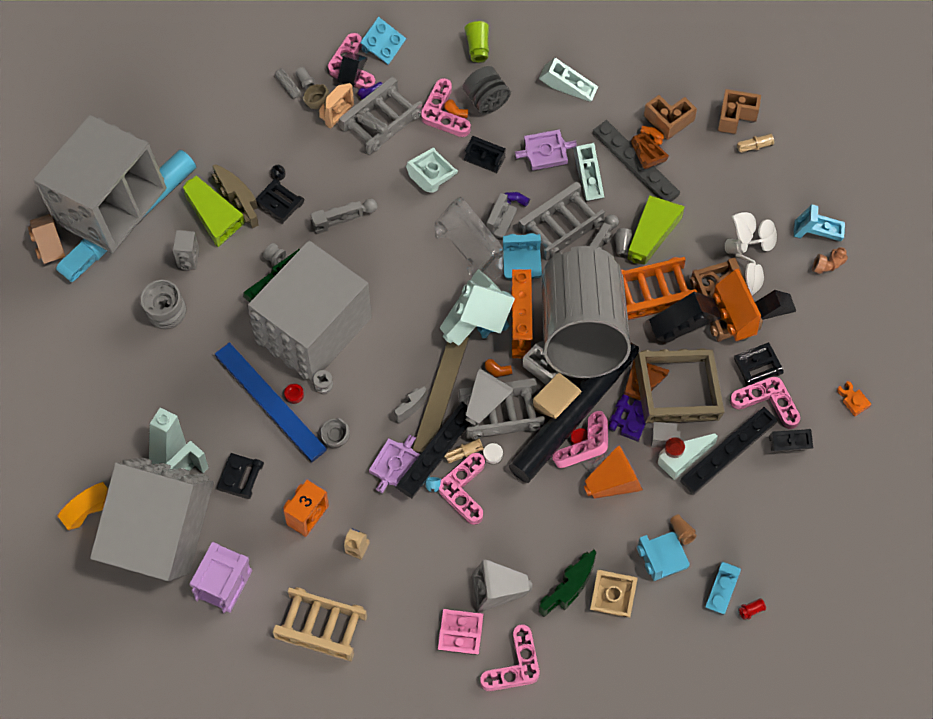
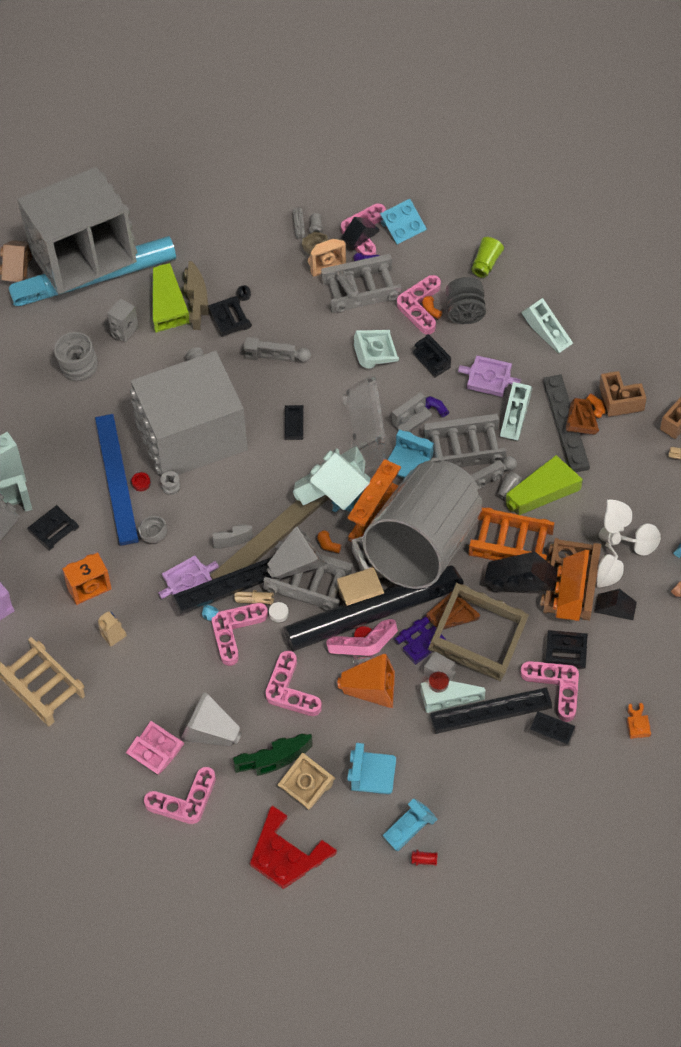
camera: 30 degrees right, 5 degrees down
medium nougat cone [670,515,697,545] -> none
none -> red wing [250,805,337,889]
none -> bright pink beam [266,651,322,716]
none -> black tile [285,405,304,440]

